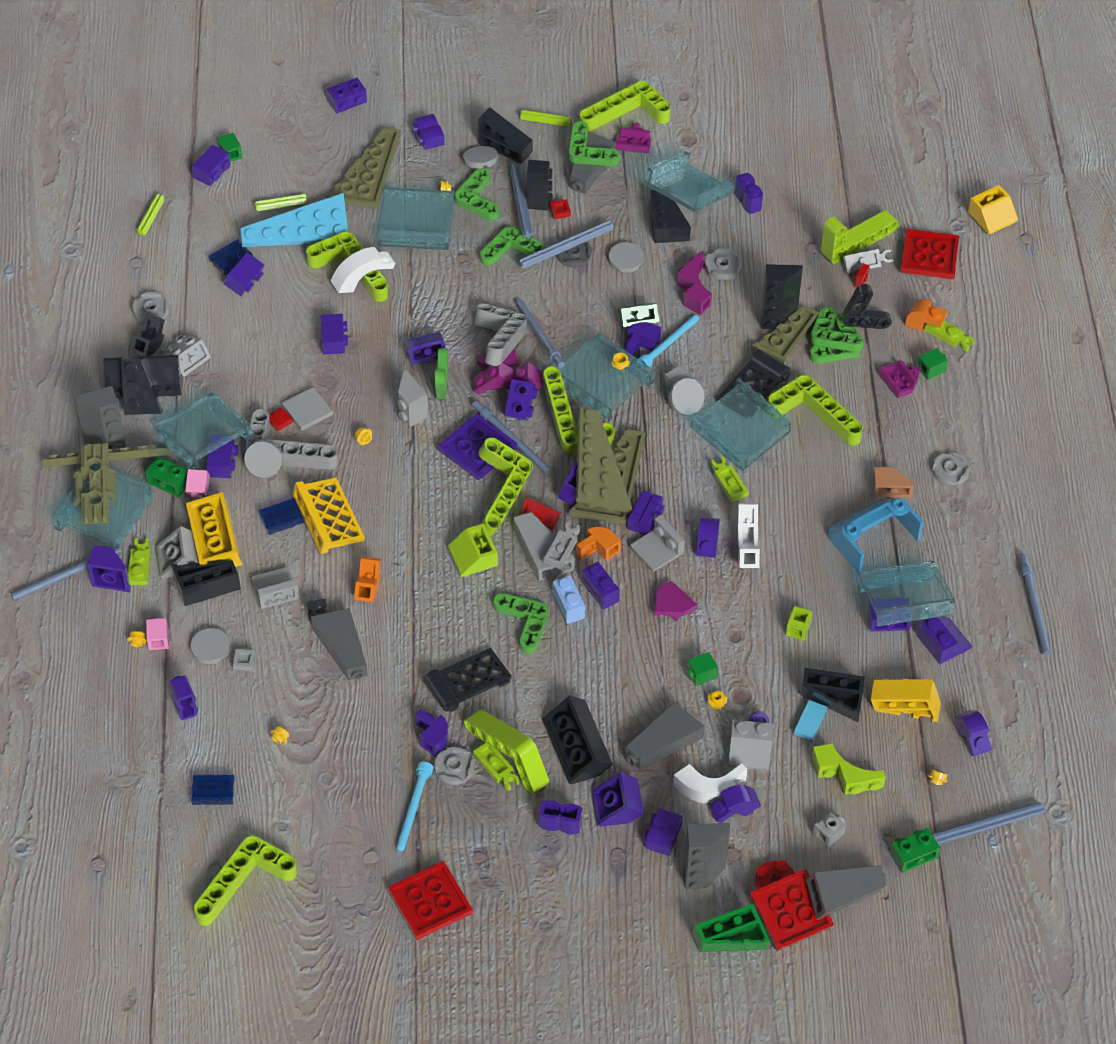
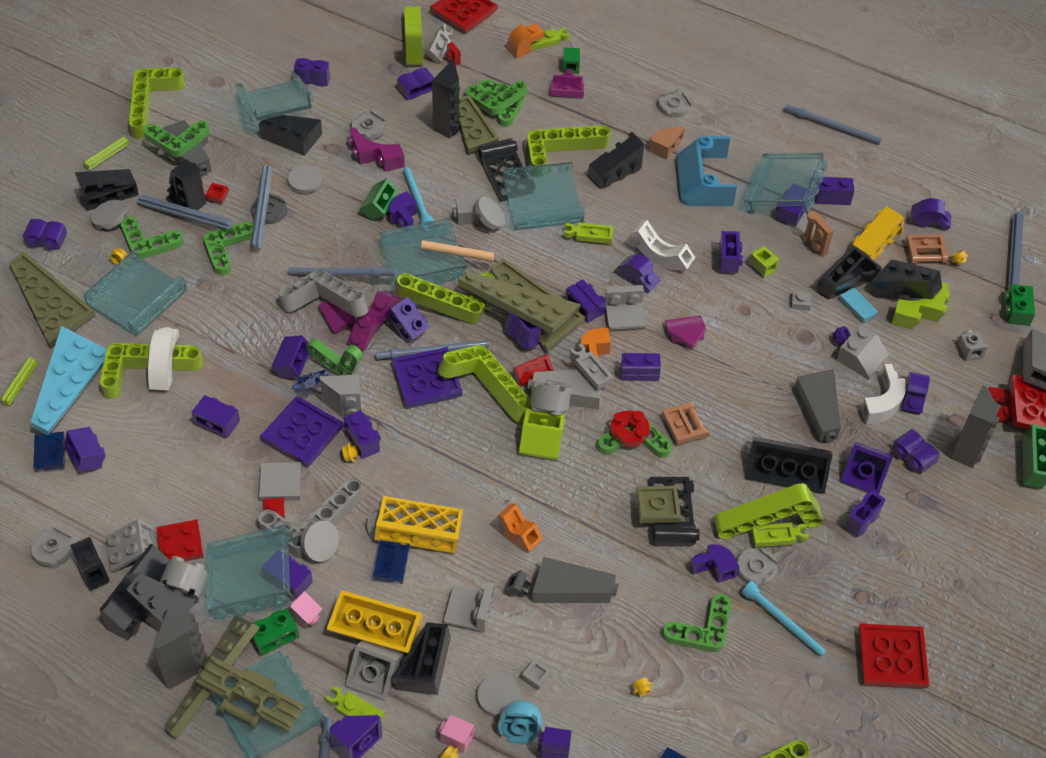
camera: 60 degrees left, 0 degrees up
light blue brick [553,576,585,624] -> none
yellow plate [611,353,630,370] -> none
magenta slope [616,122,651,153] -> none
green brick [686,652,718,686] -> none
yellow plate [708,691,727,710] -> none
black beam [841,284,892,329] -> none
none -> red plate [157,519,204,562]
none -> light grey brick [160,556,208,600]
none -> dark purple plate [260,396,344,467]
none -> clear blue plate [292,369,330,392]
none -> dark purple brick [343,410,381,459]
none -> dark purple brick [397,67,435,100]
none -> light nougat piece [421,240,494,262]
none -> medium azure cylinder [498,700,543,744]
none -> light grey brick [530,379,572,415]
none -> black wedge [588,132,645,189]
none -> red plate [610,410,650,447]
none -> olive plate [636,486,681,523]
none -> nougat plate [662,402,710,445]
none -> bright green beam [663,594,731,652]
none -> dark purple brick [719,231,743,273]
none -> light grey plate [791,290,811,311]
none -> nougat plate [802,211,834,257]
none -> black wedge [872,259,942,299]
none -> nougat plate [906,234,948,264]

